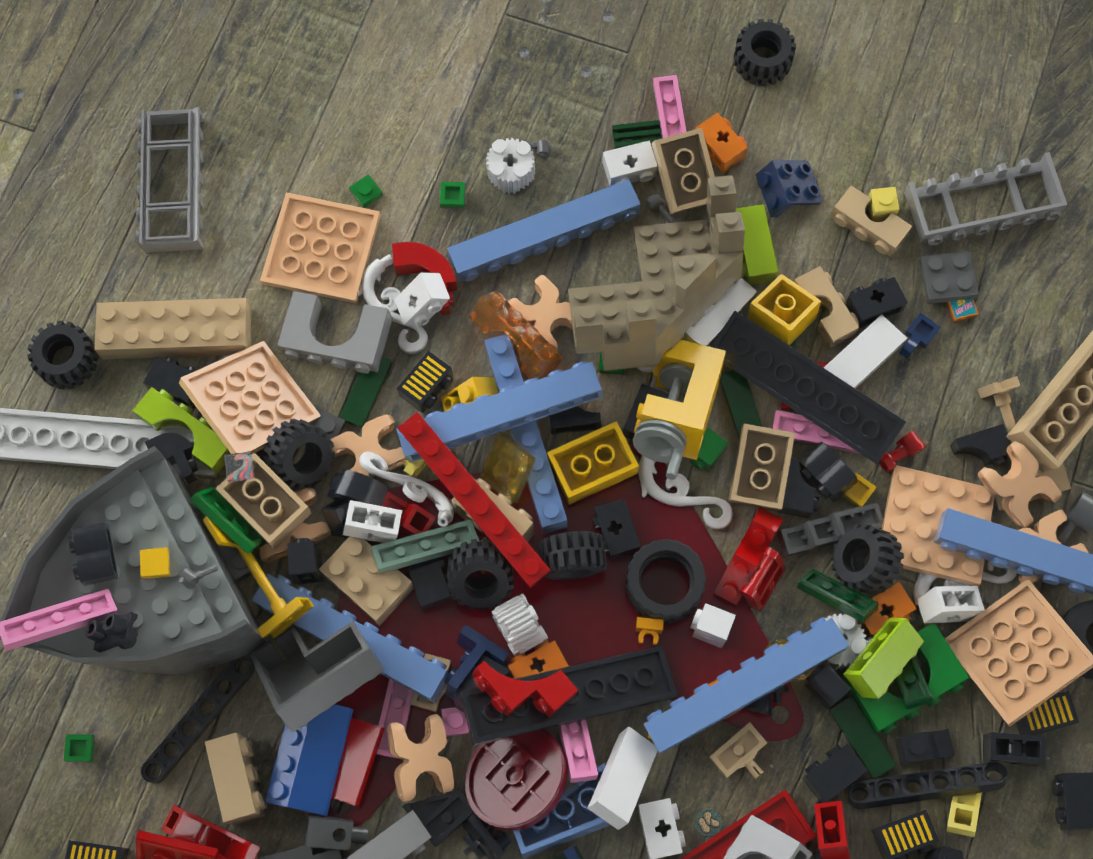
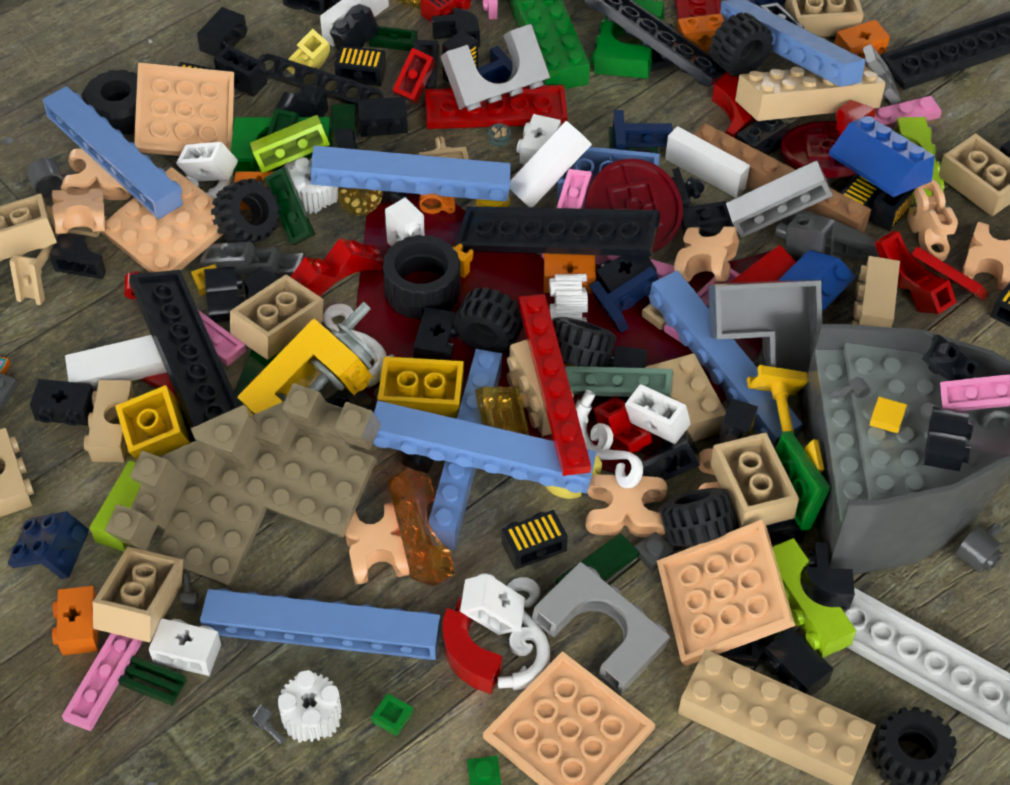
camera: 155 degrees left, 20 degrees down
clear tile [224,451,255,482] -> none
black brick [327,469,389,506] -> none
yellow slope [441,377,499,411] -> none
red arch [472,661,578,717] -> none
red plate [741,547,786,612] -> none
dark blue plate [899,313,941,359] -> none

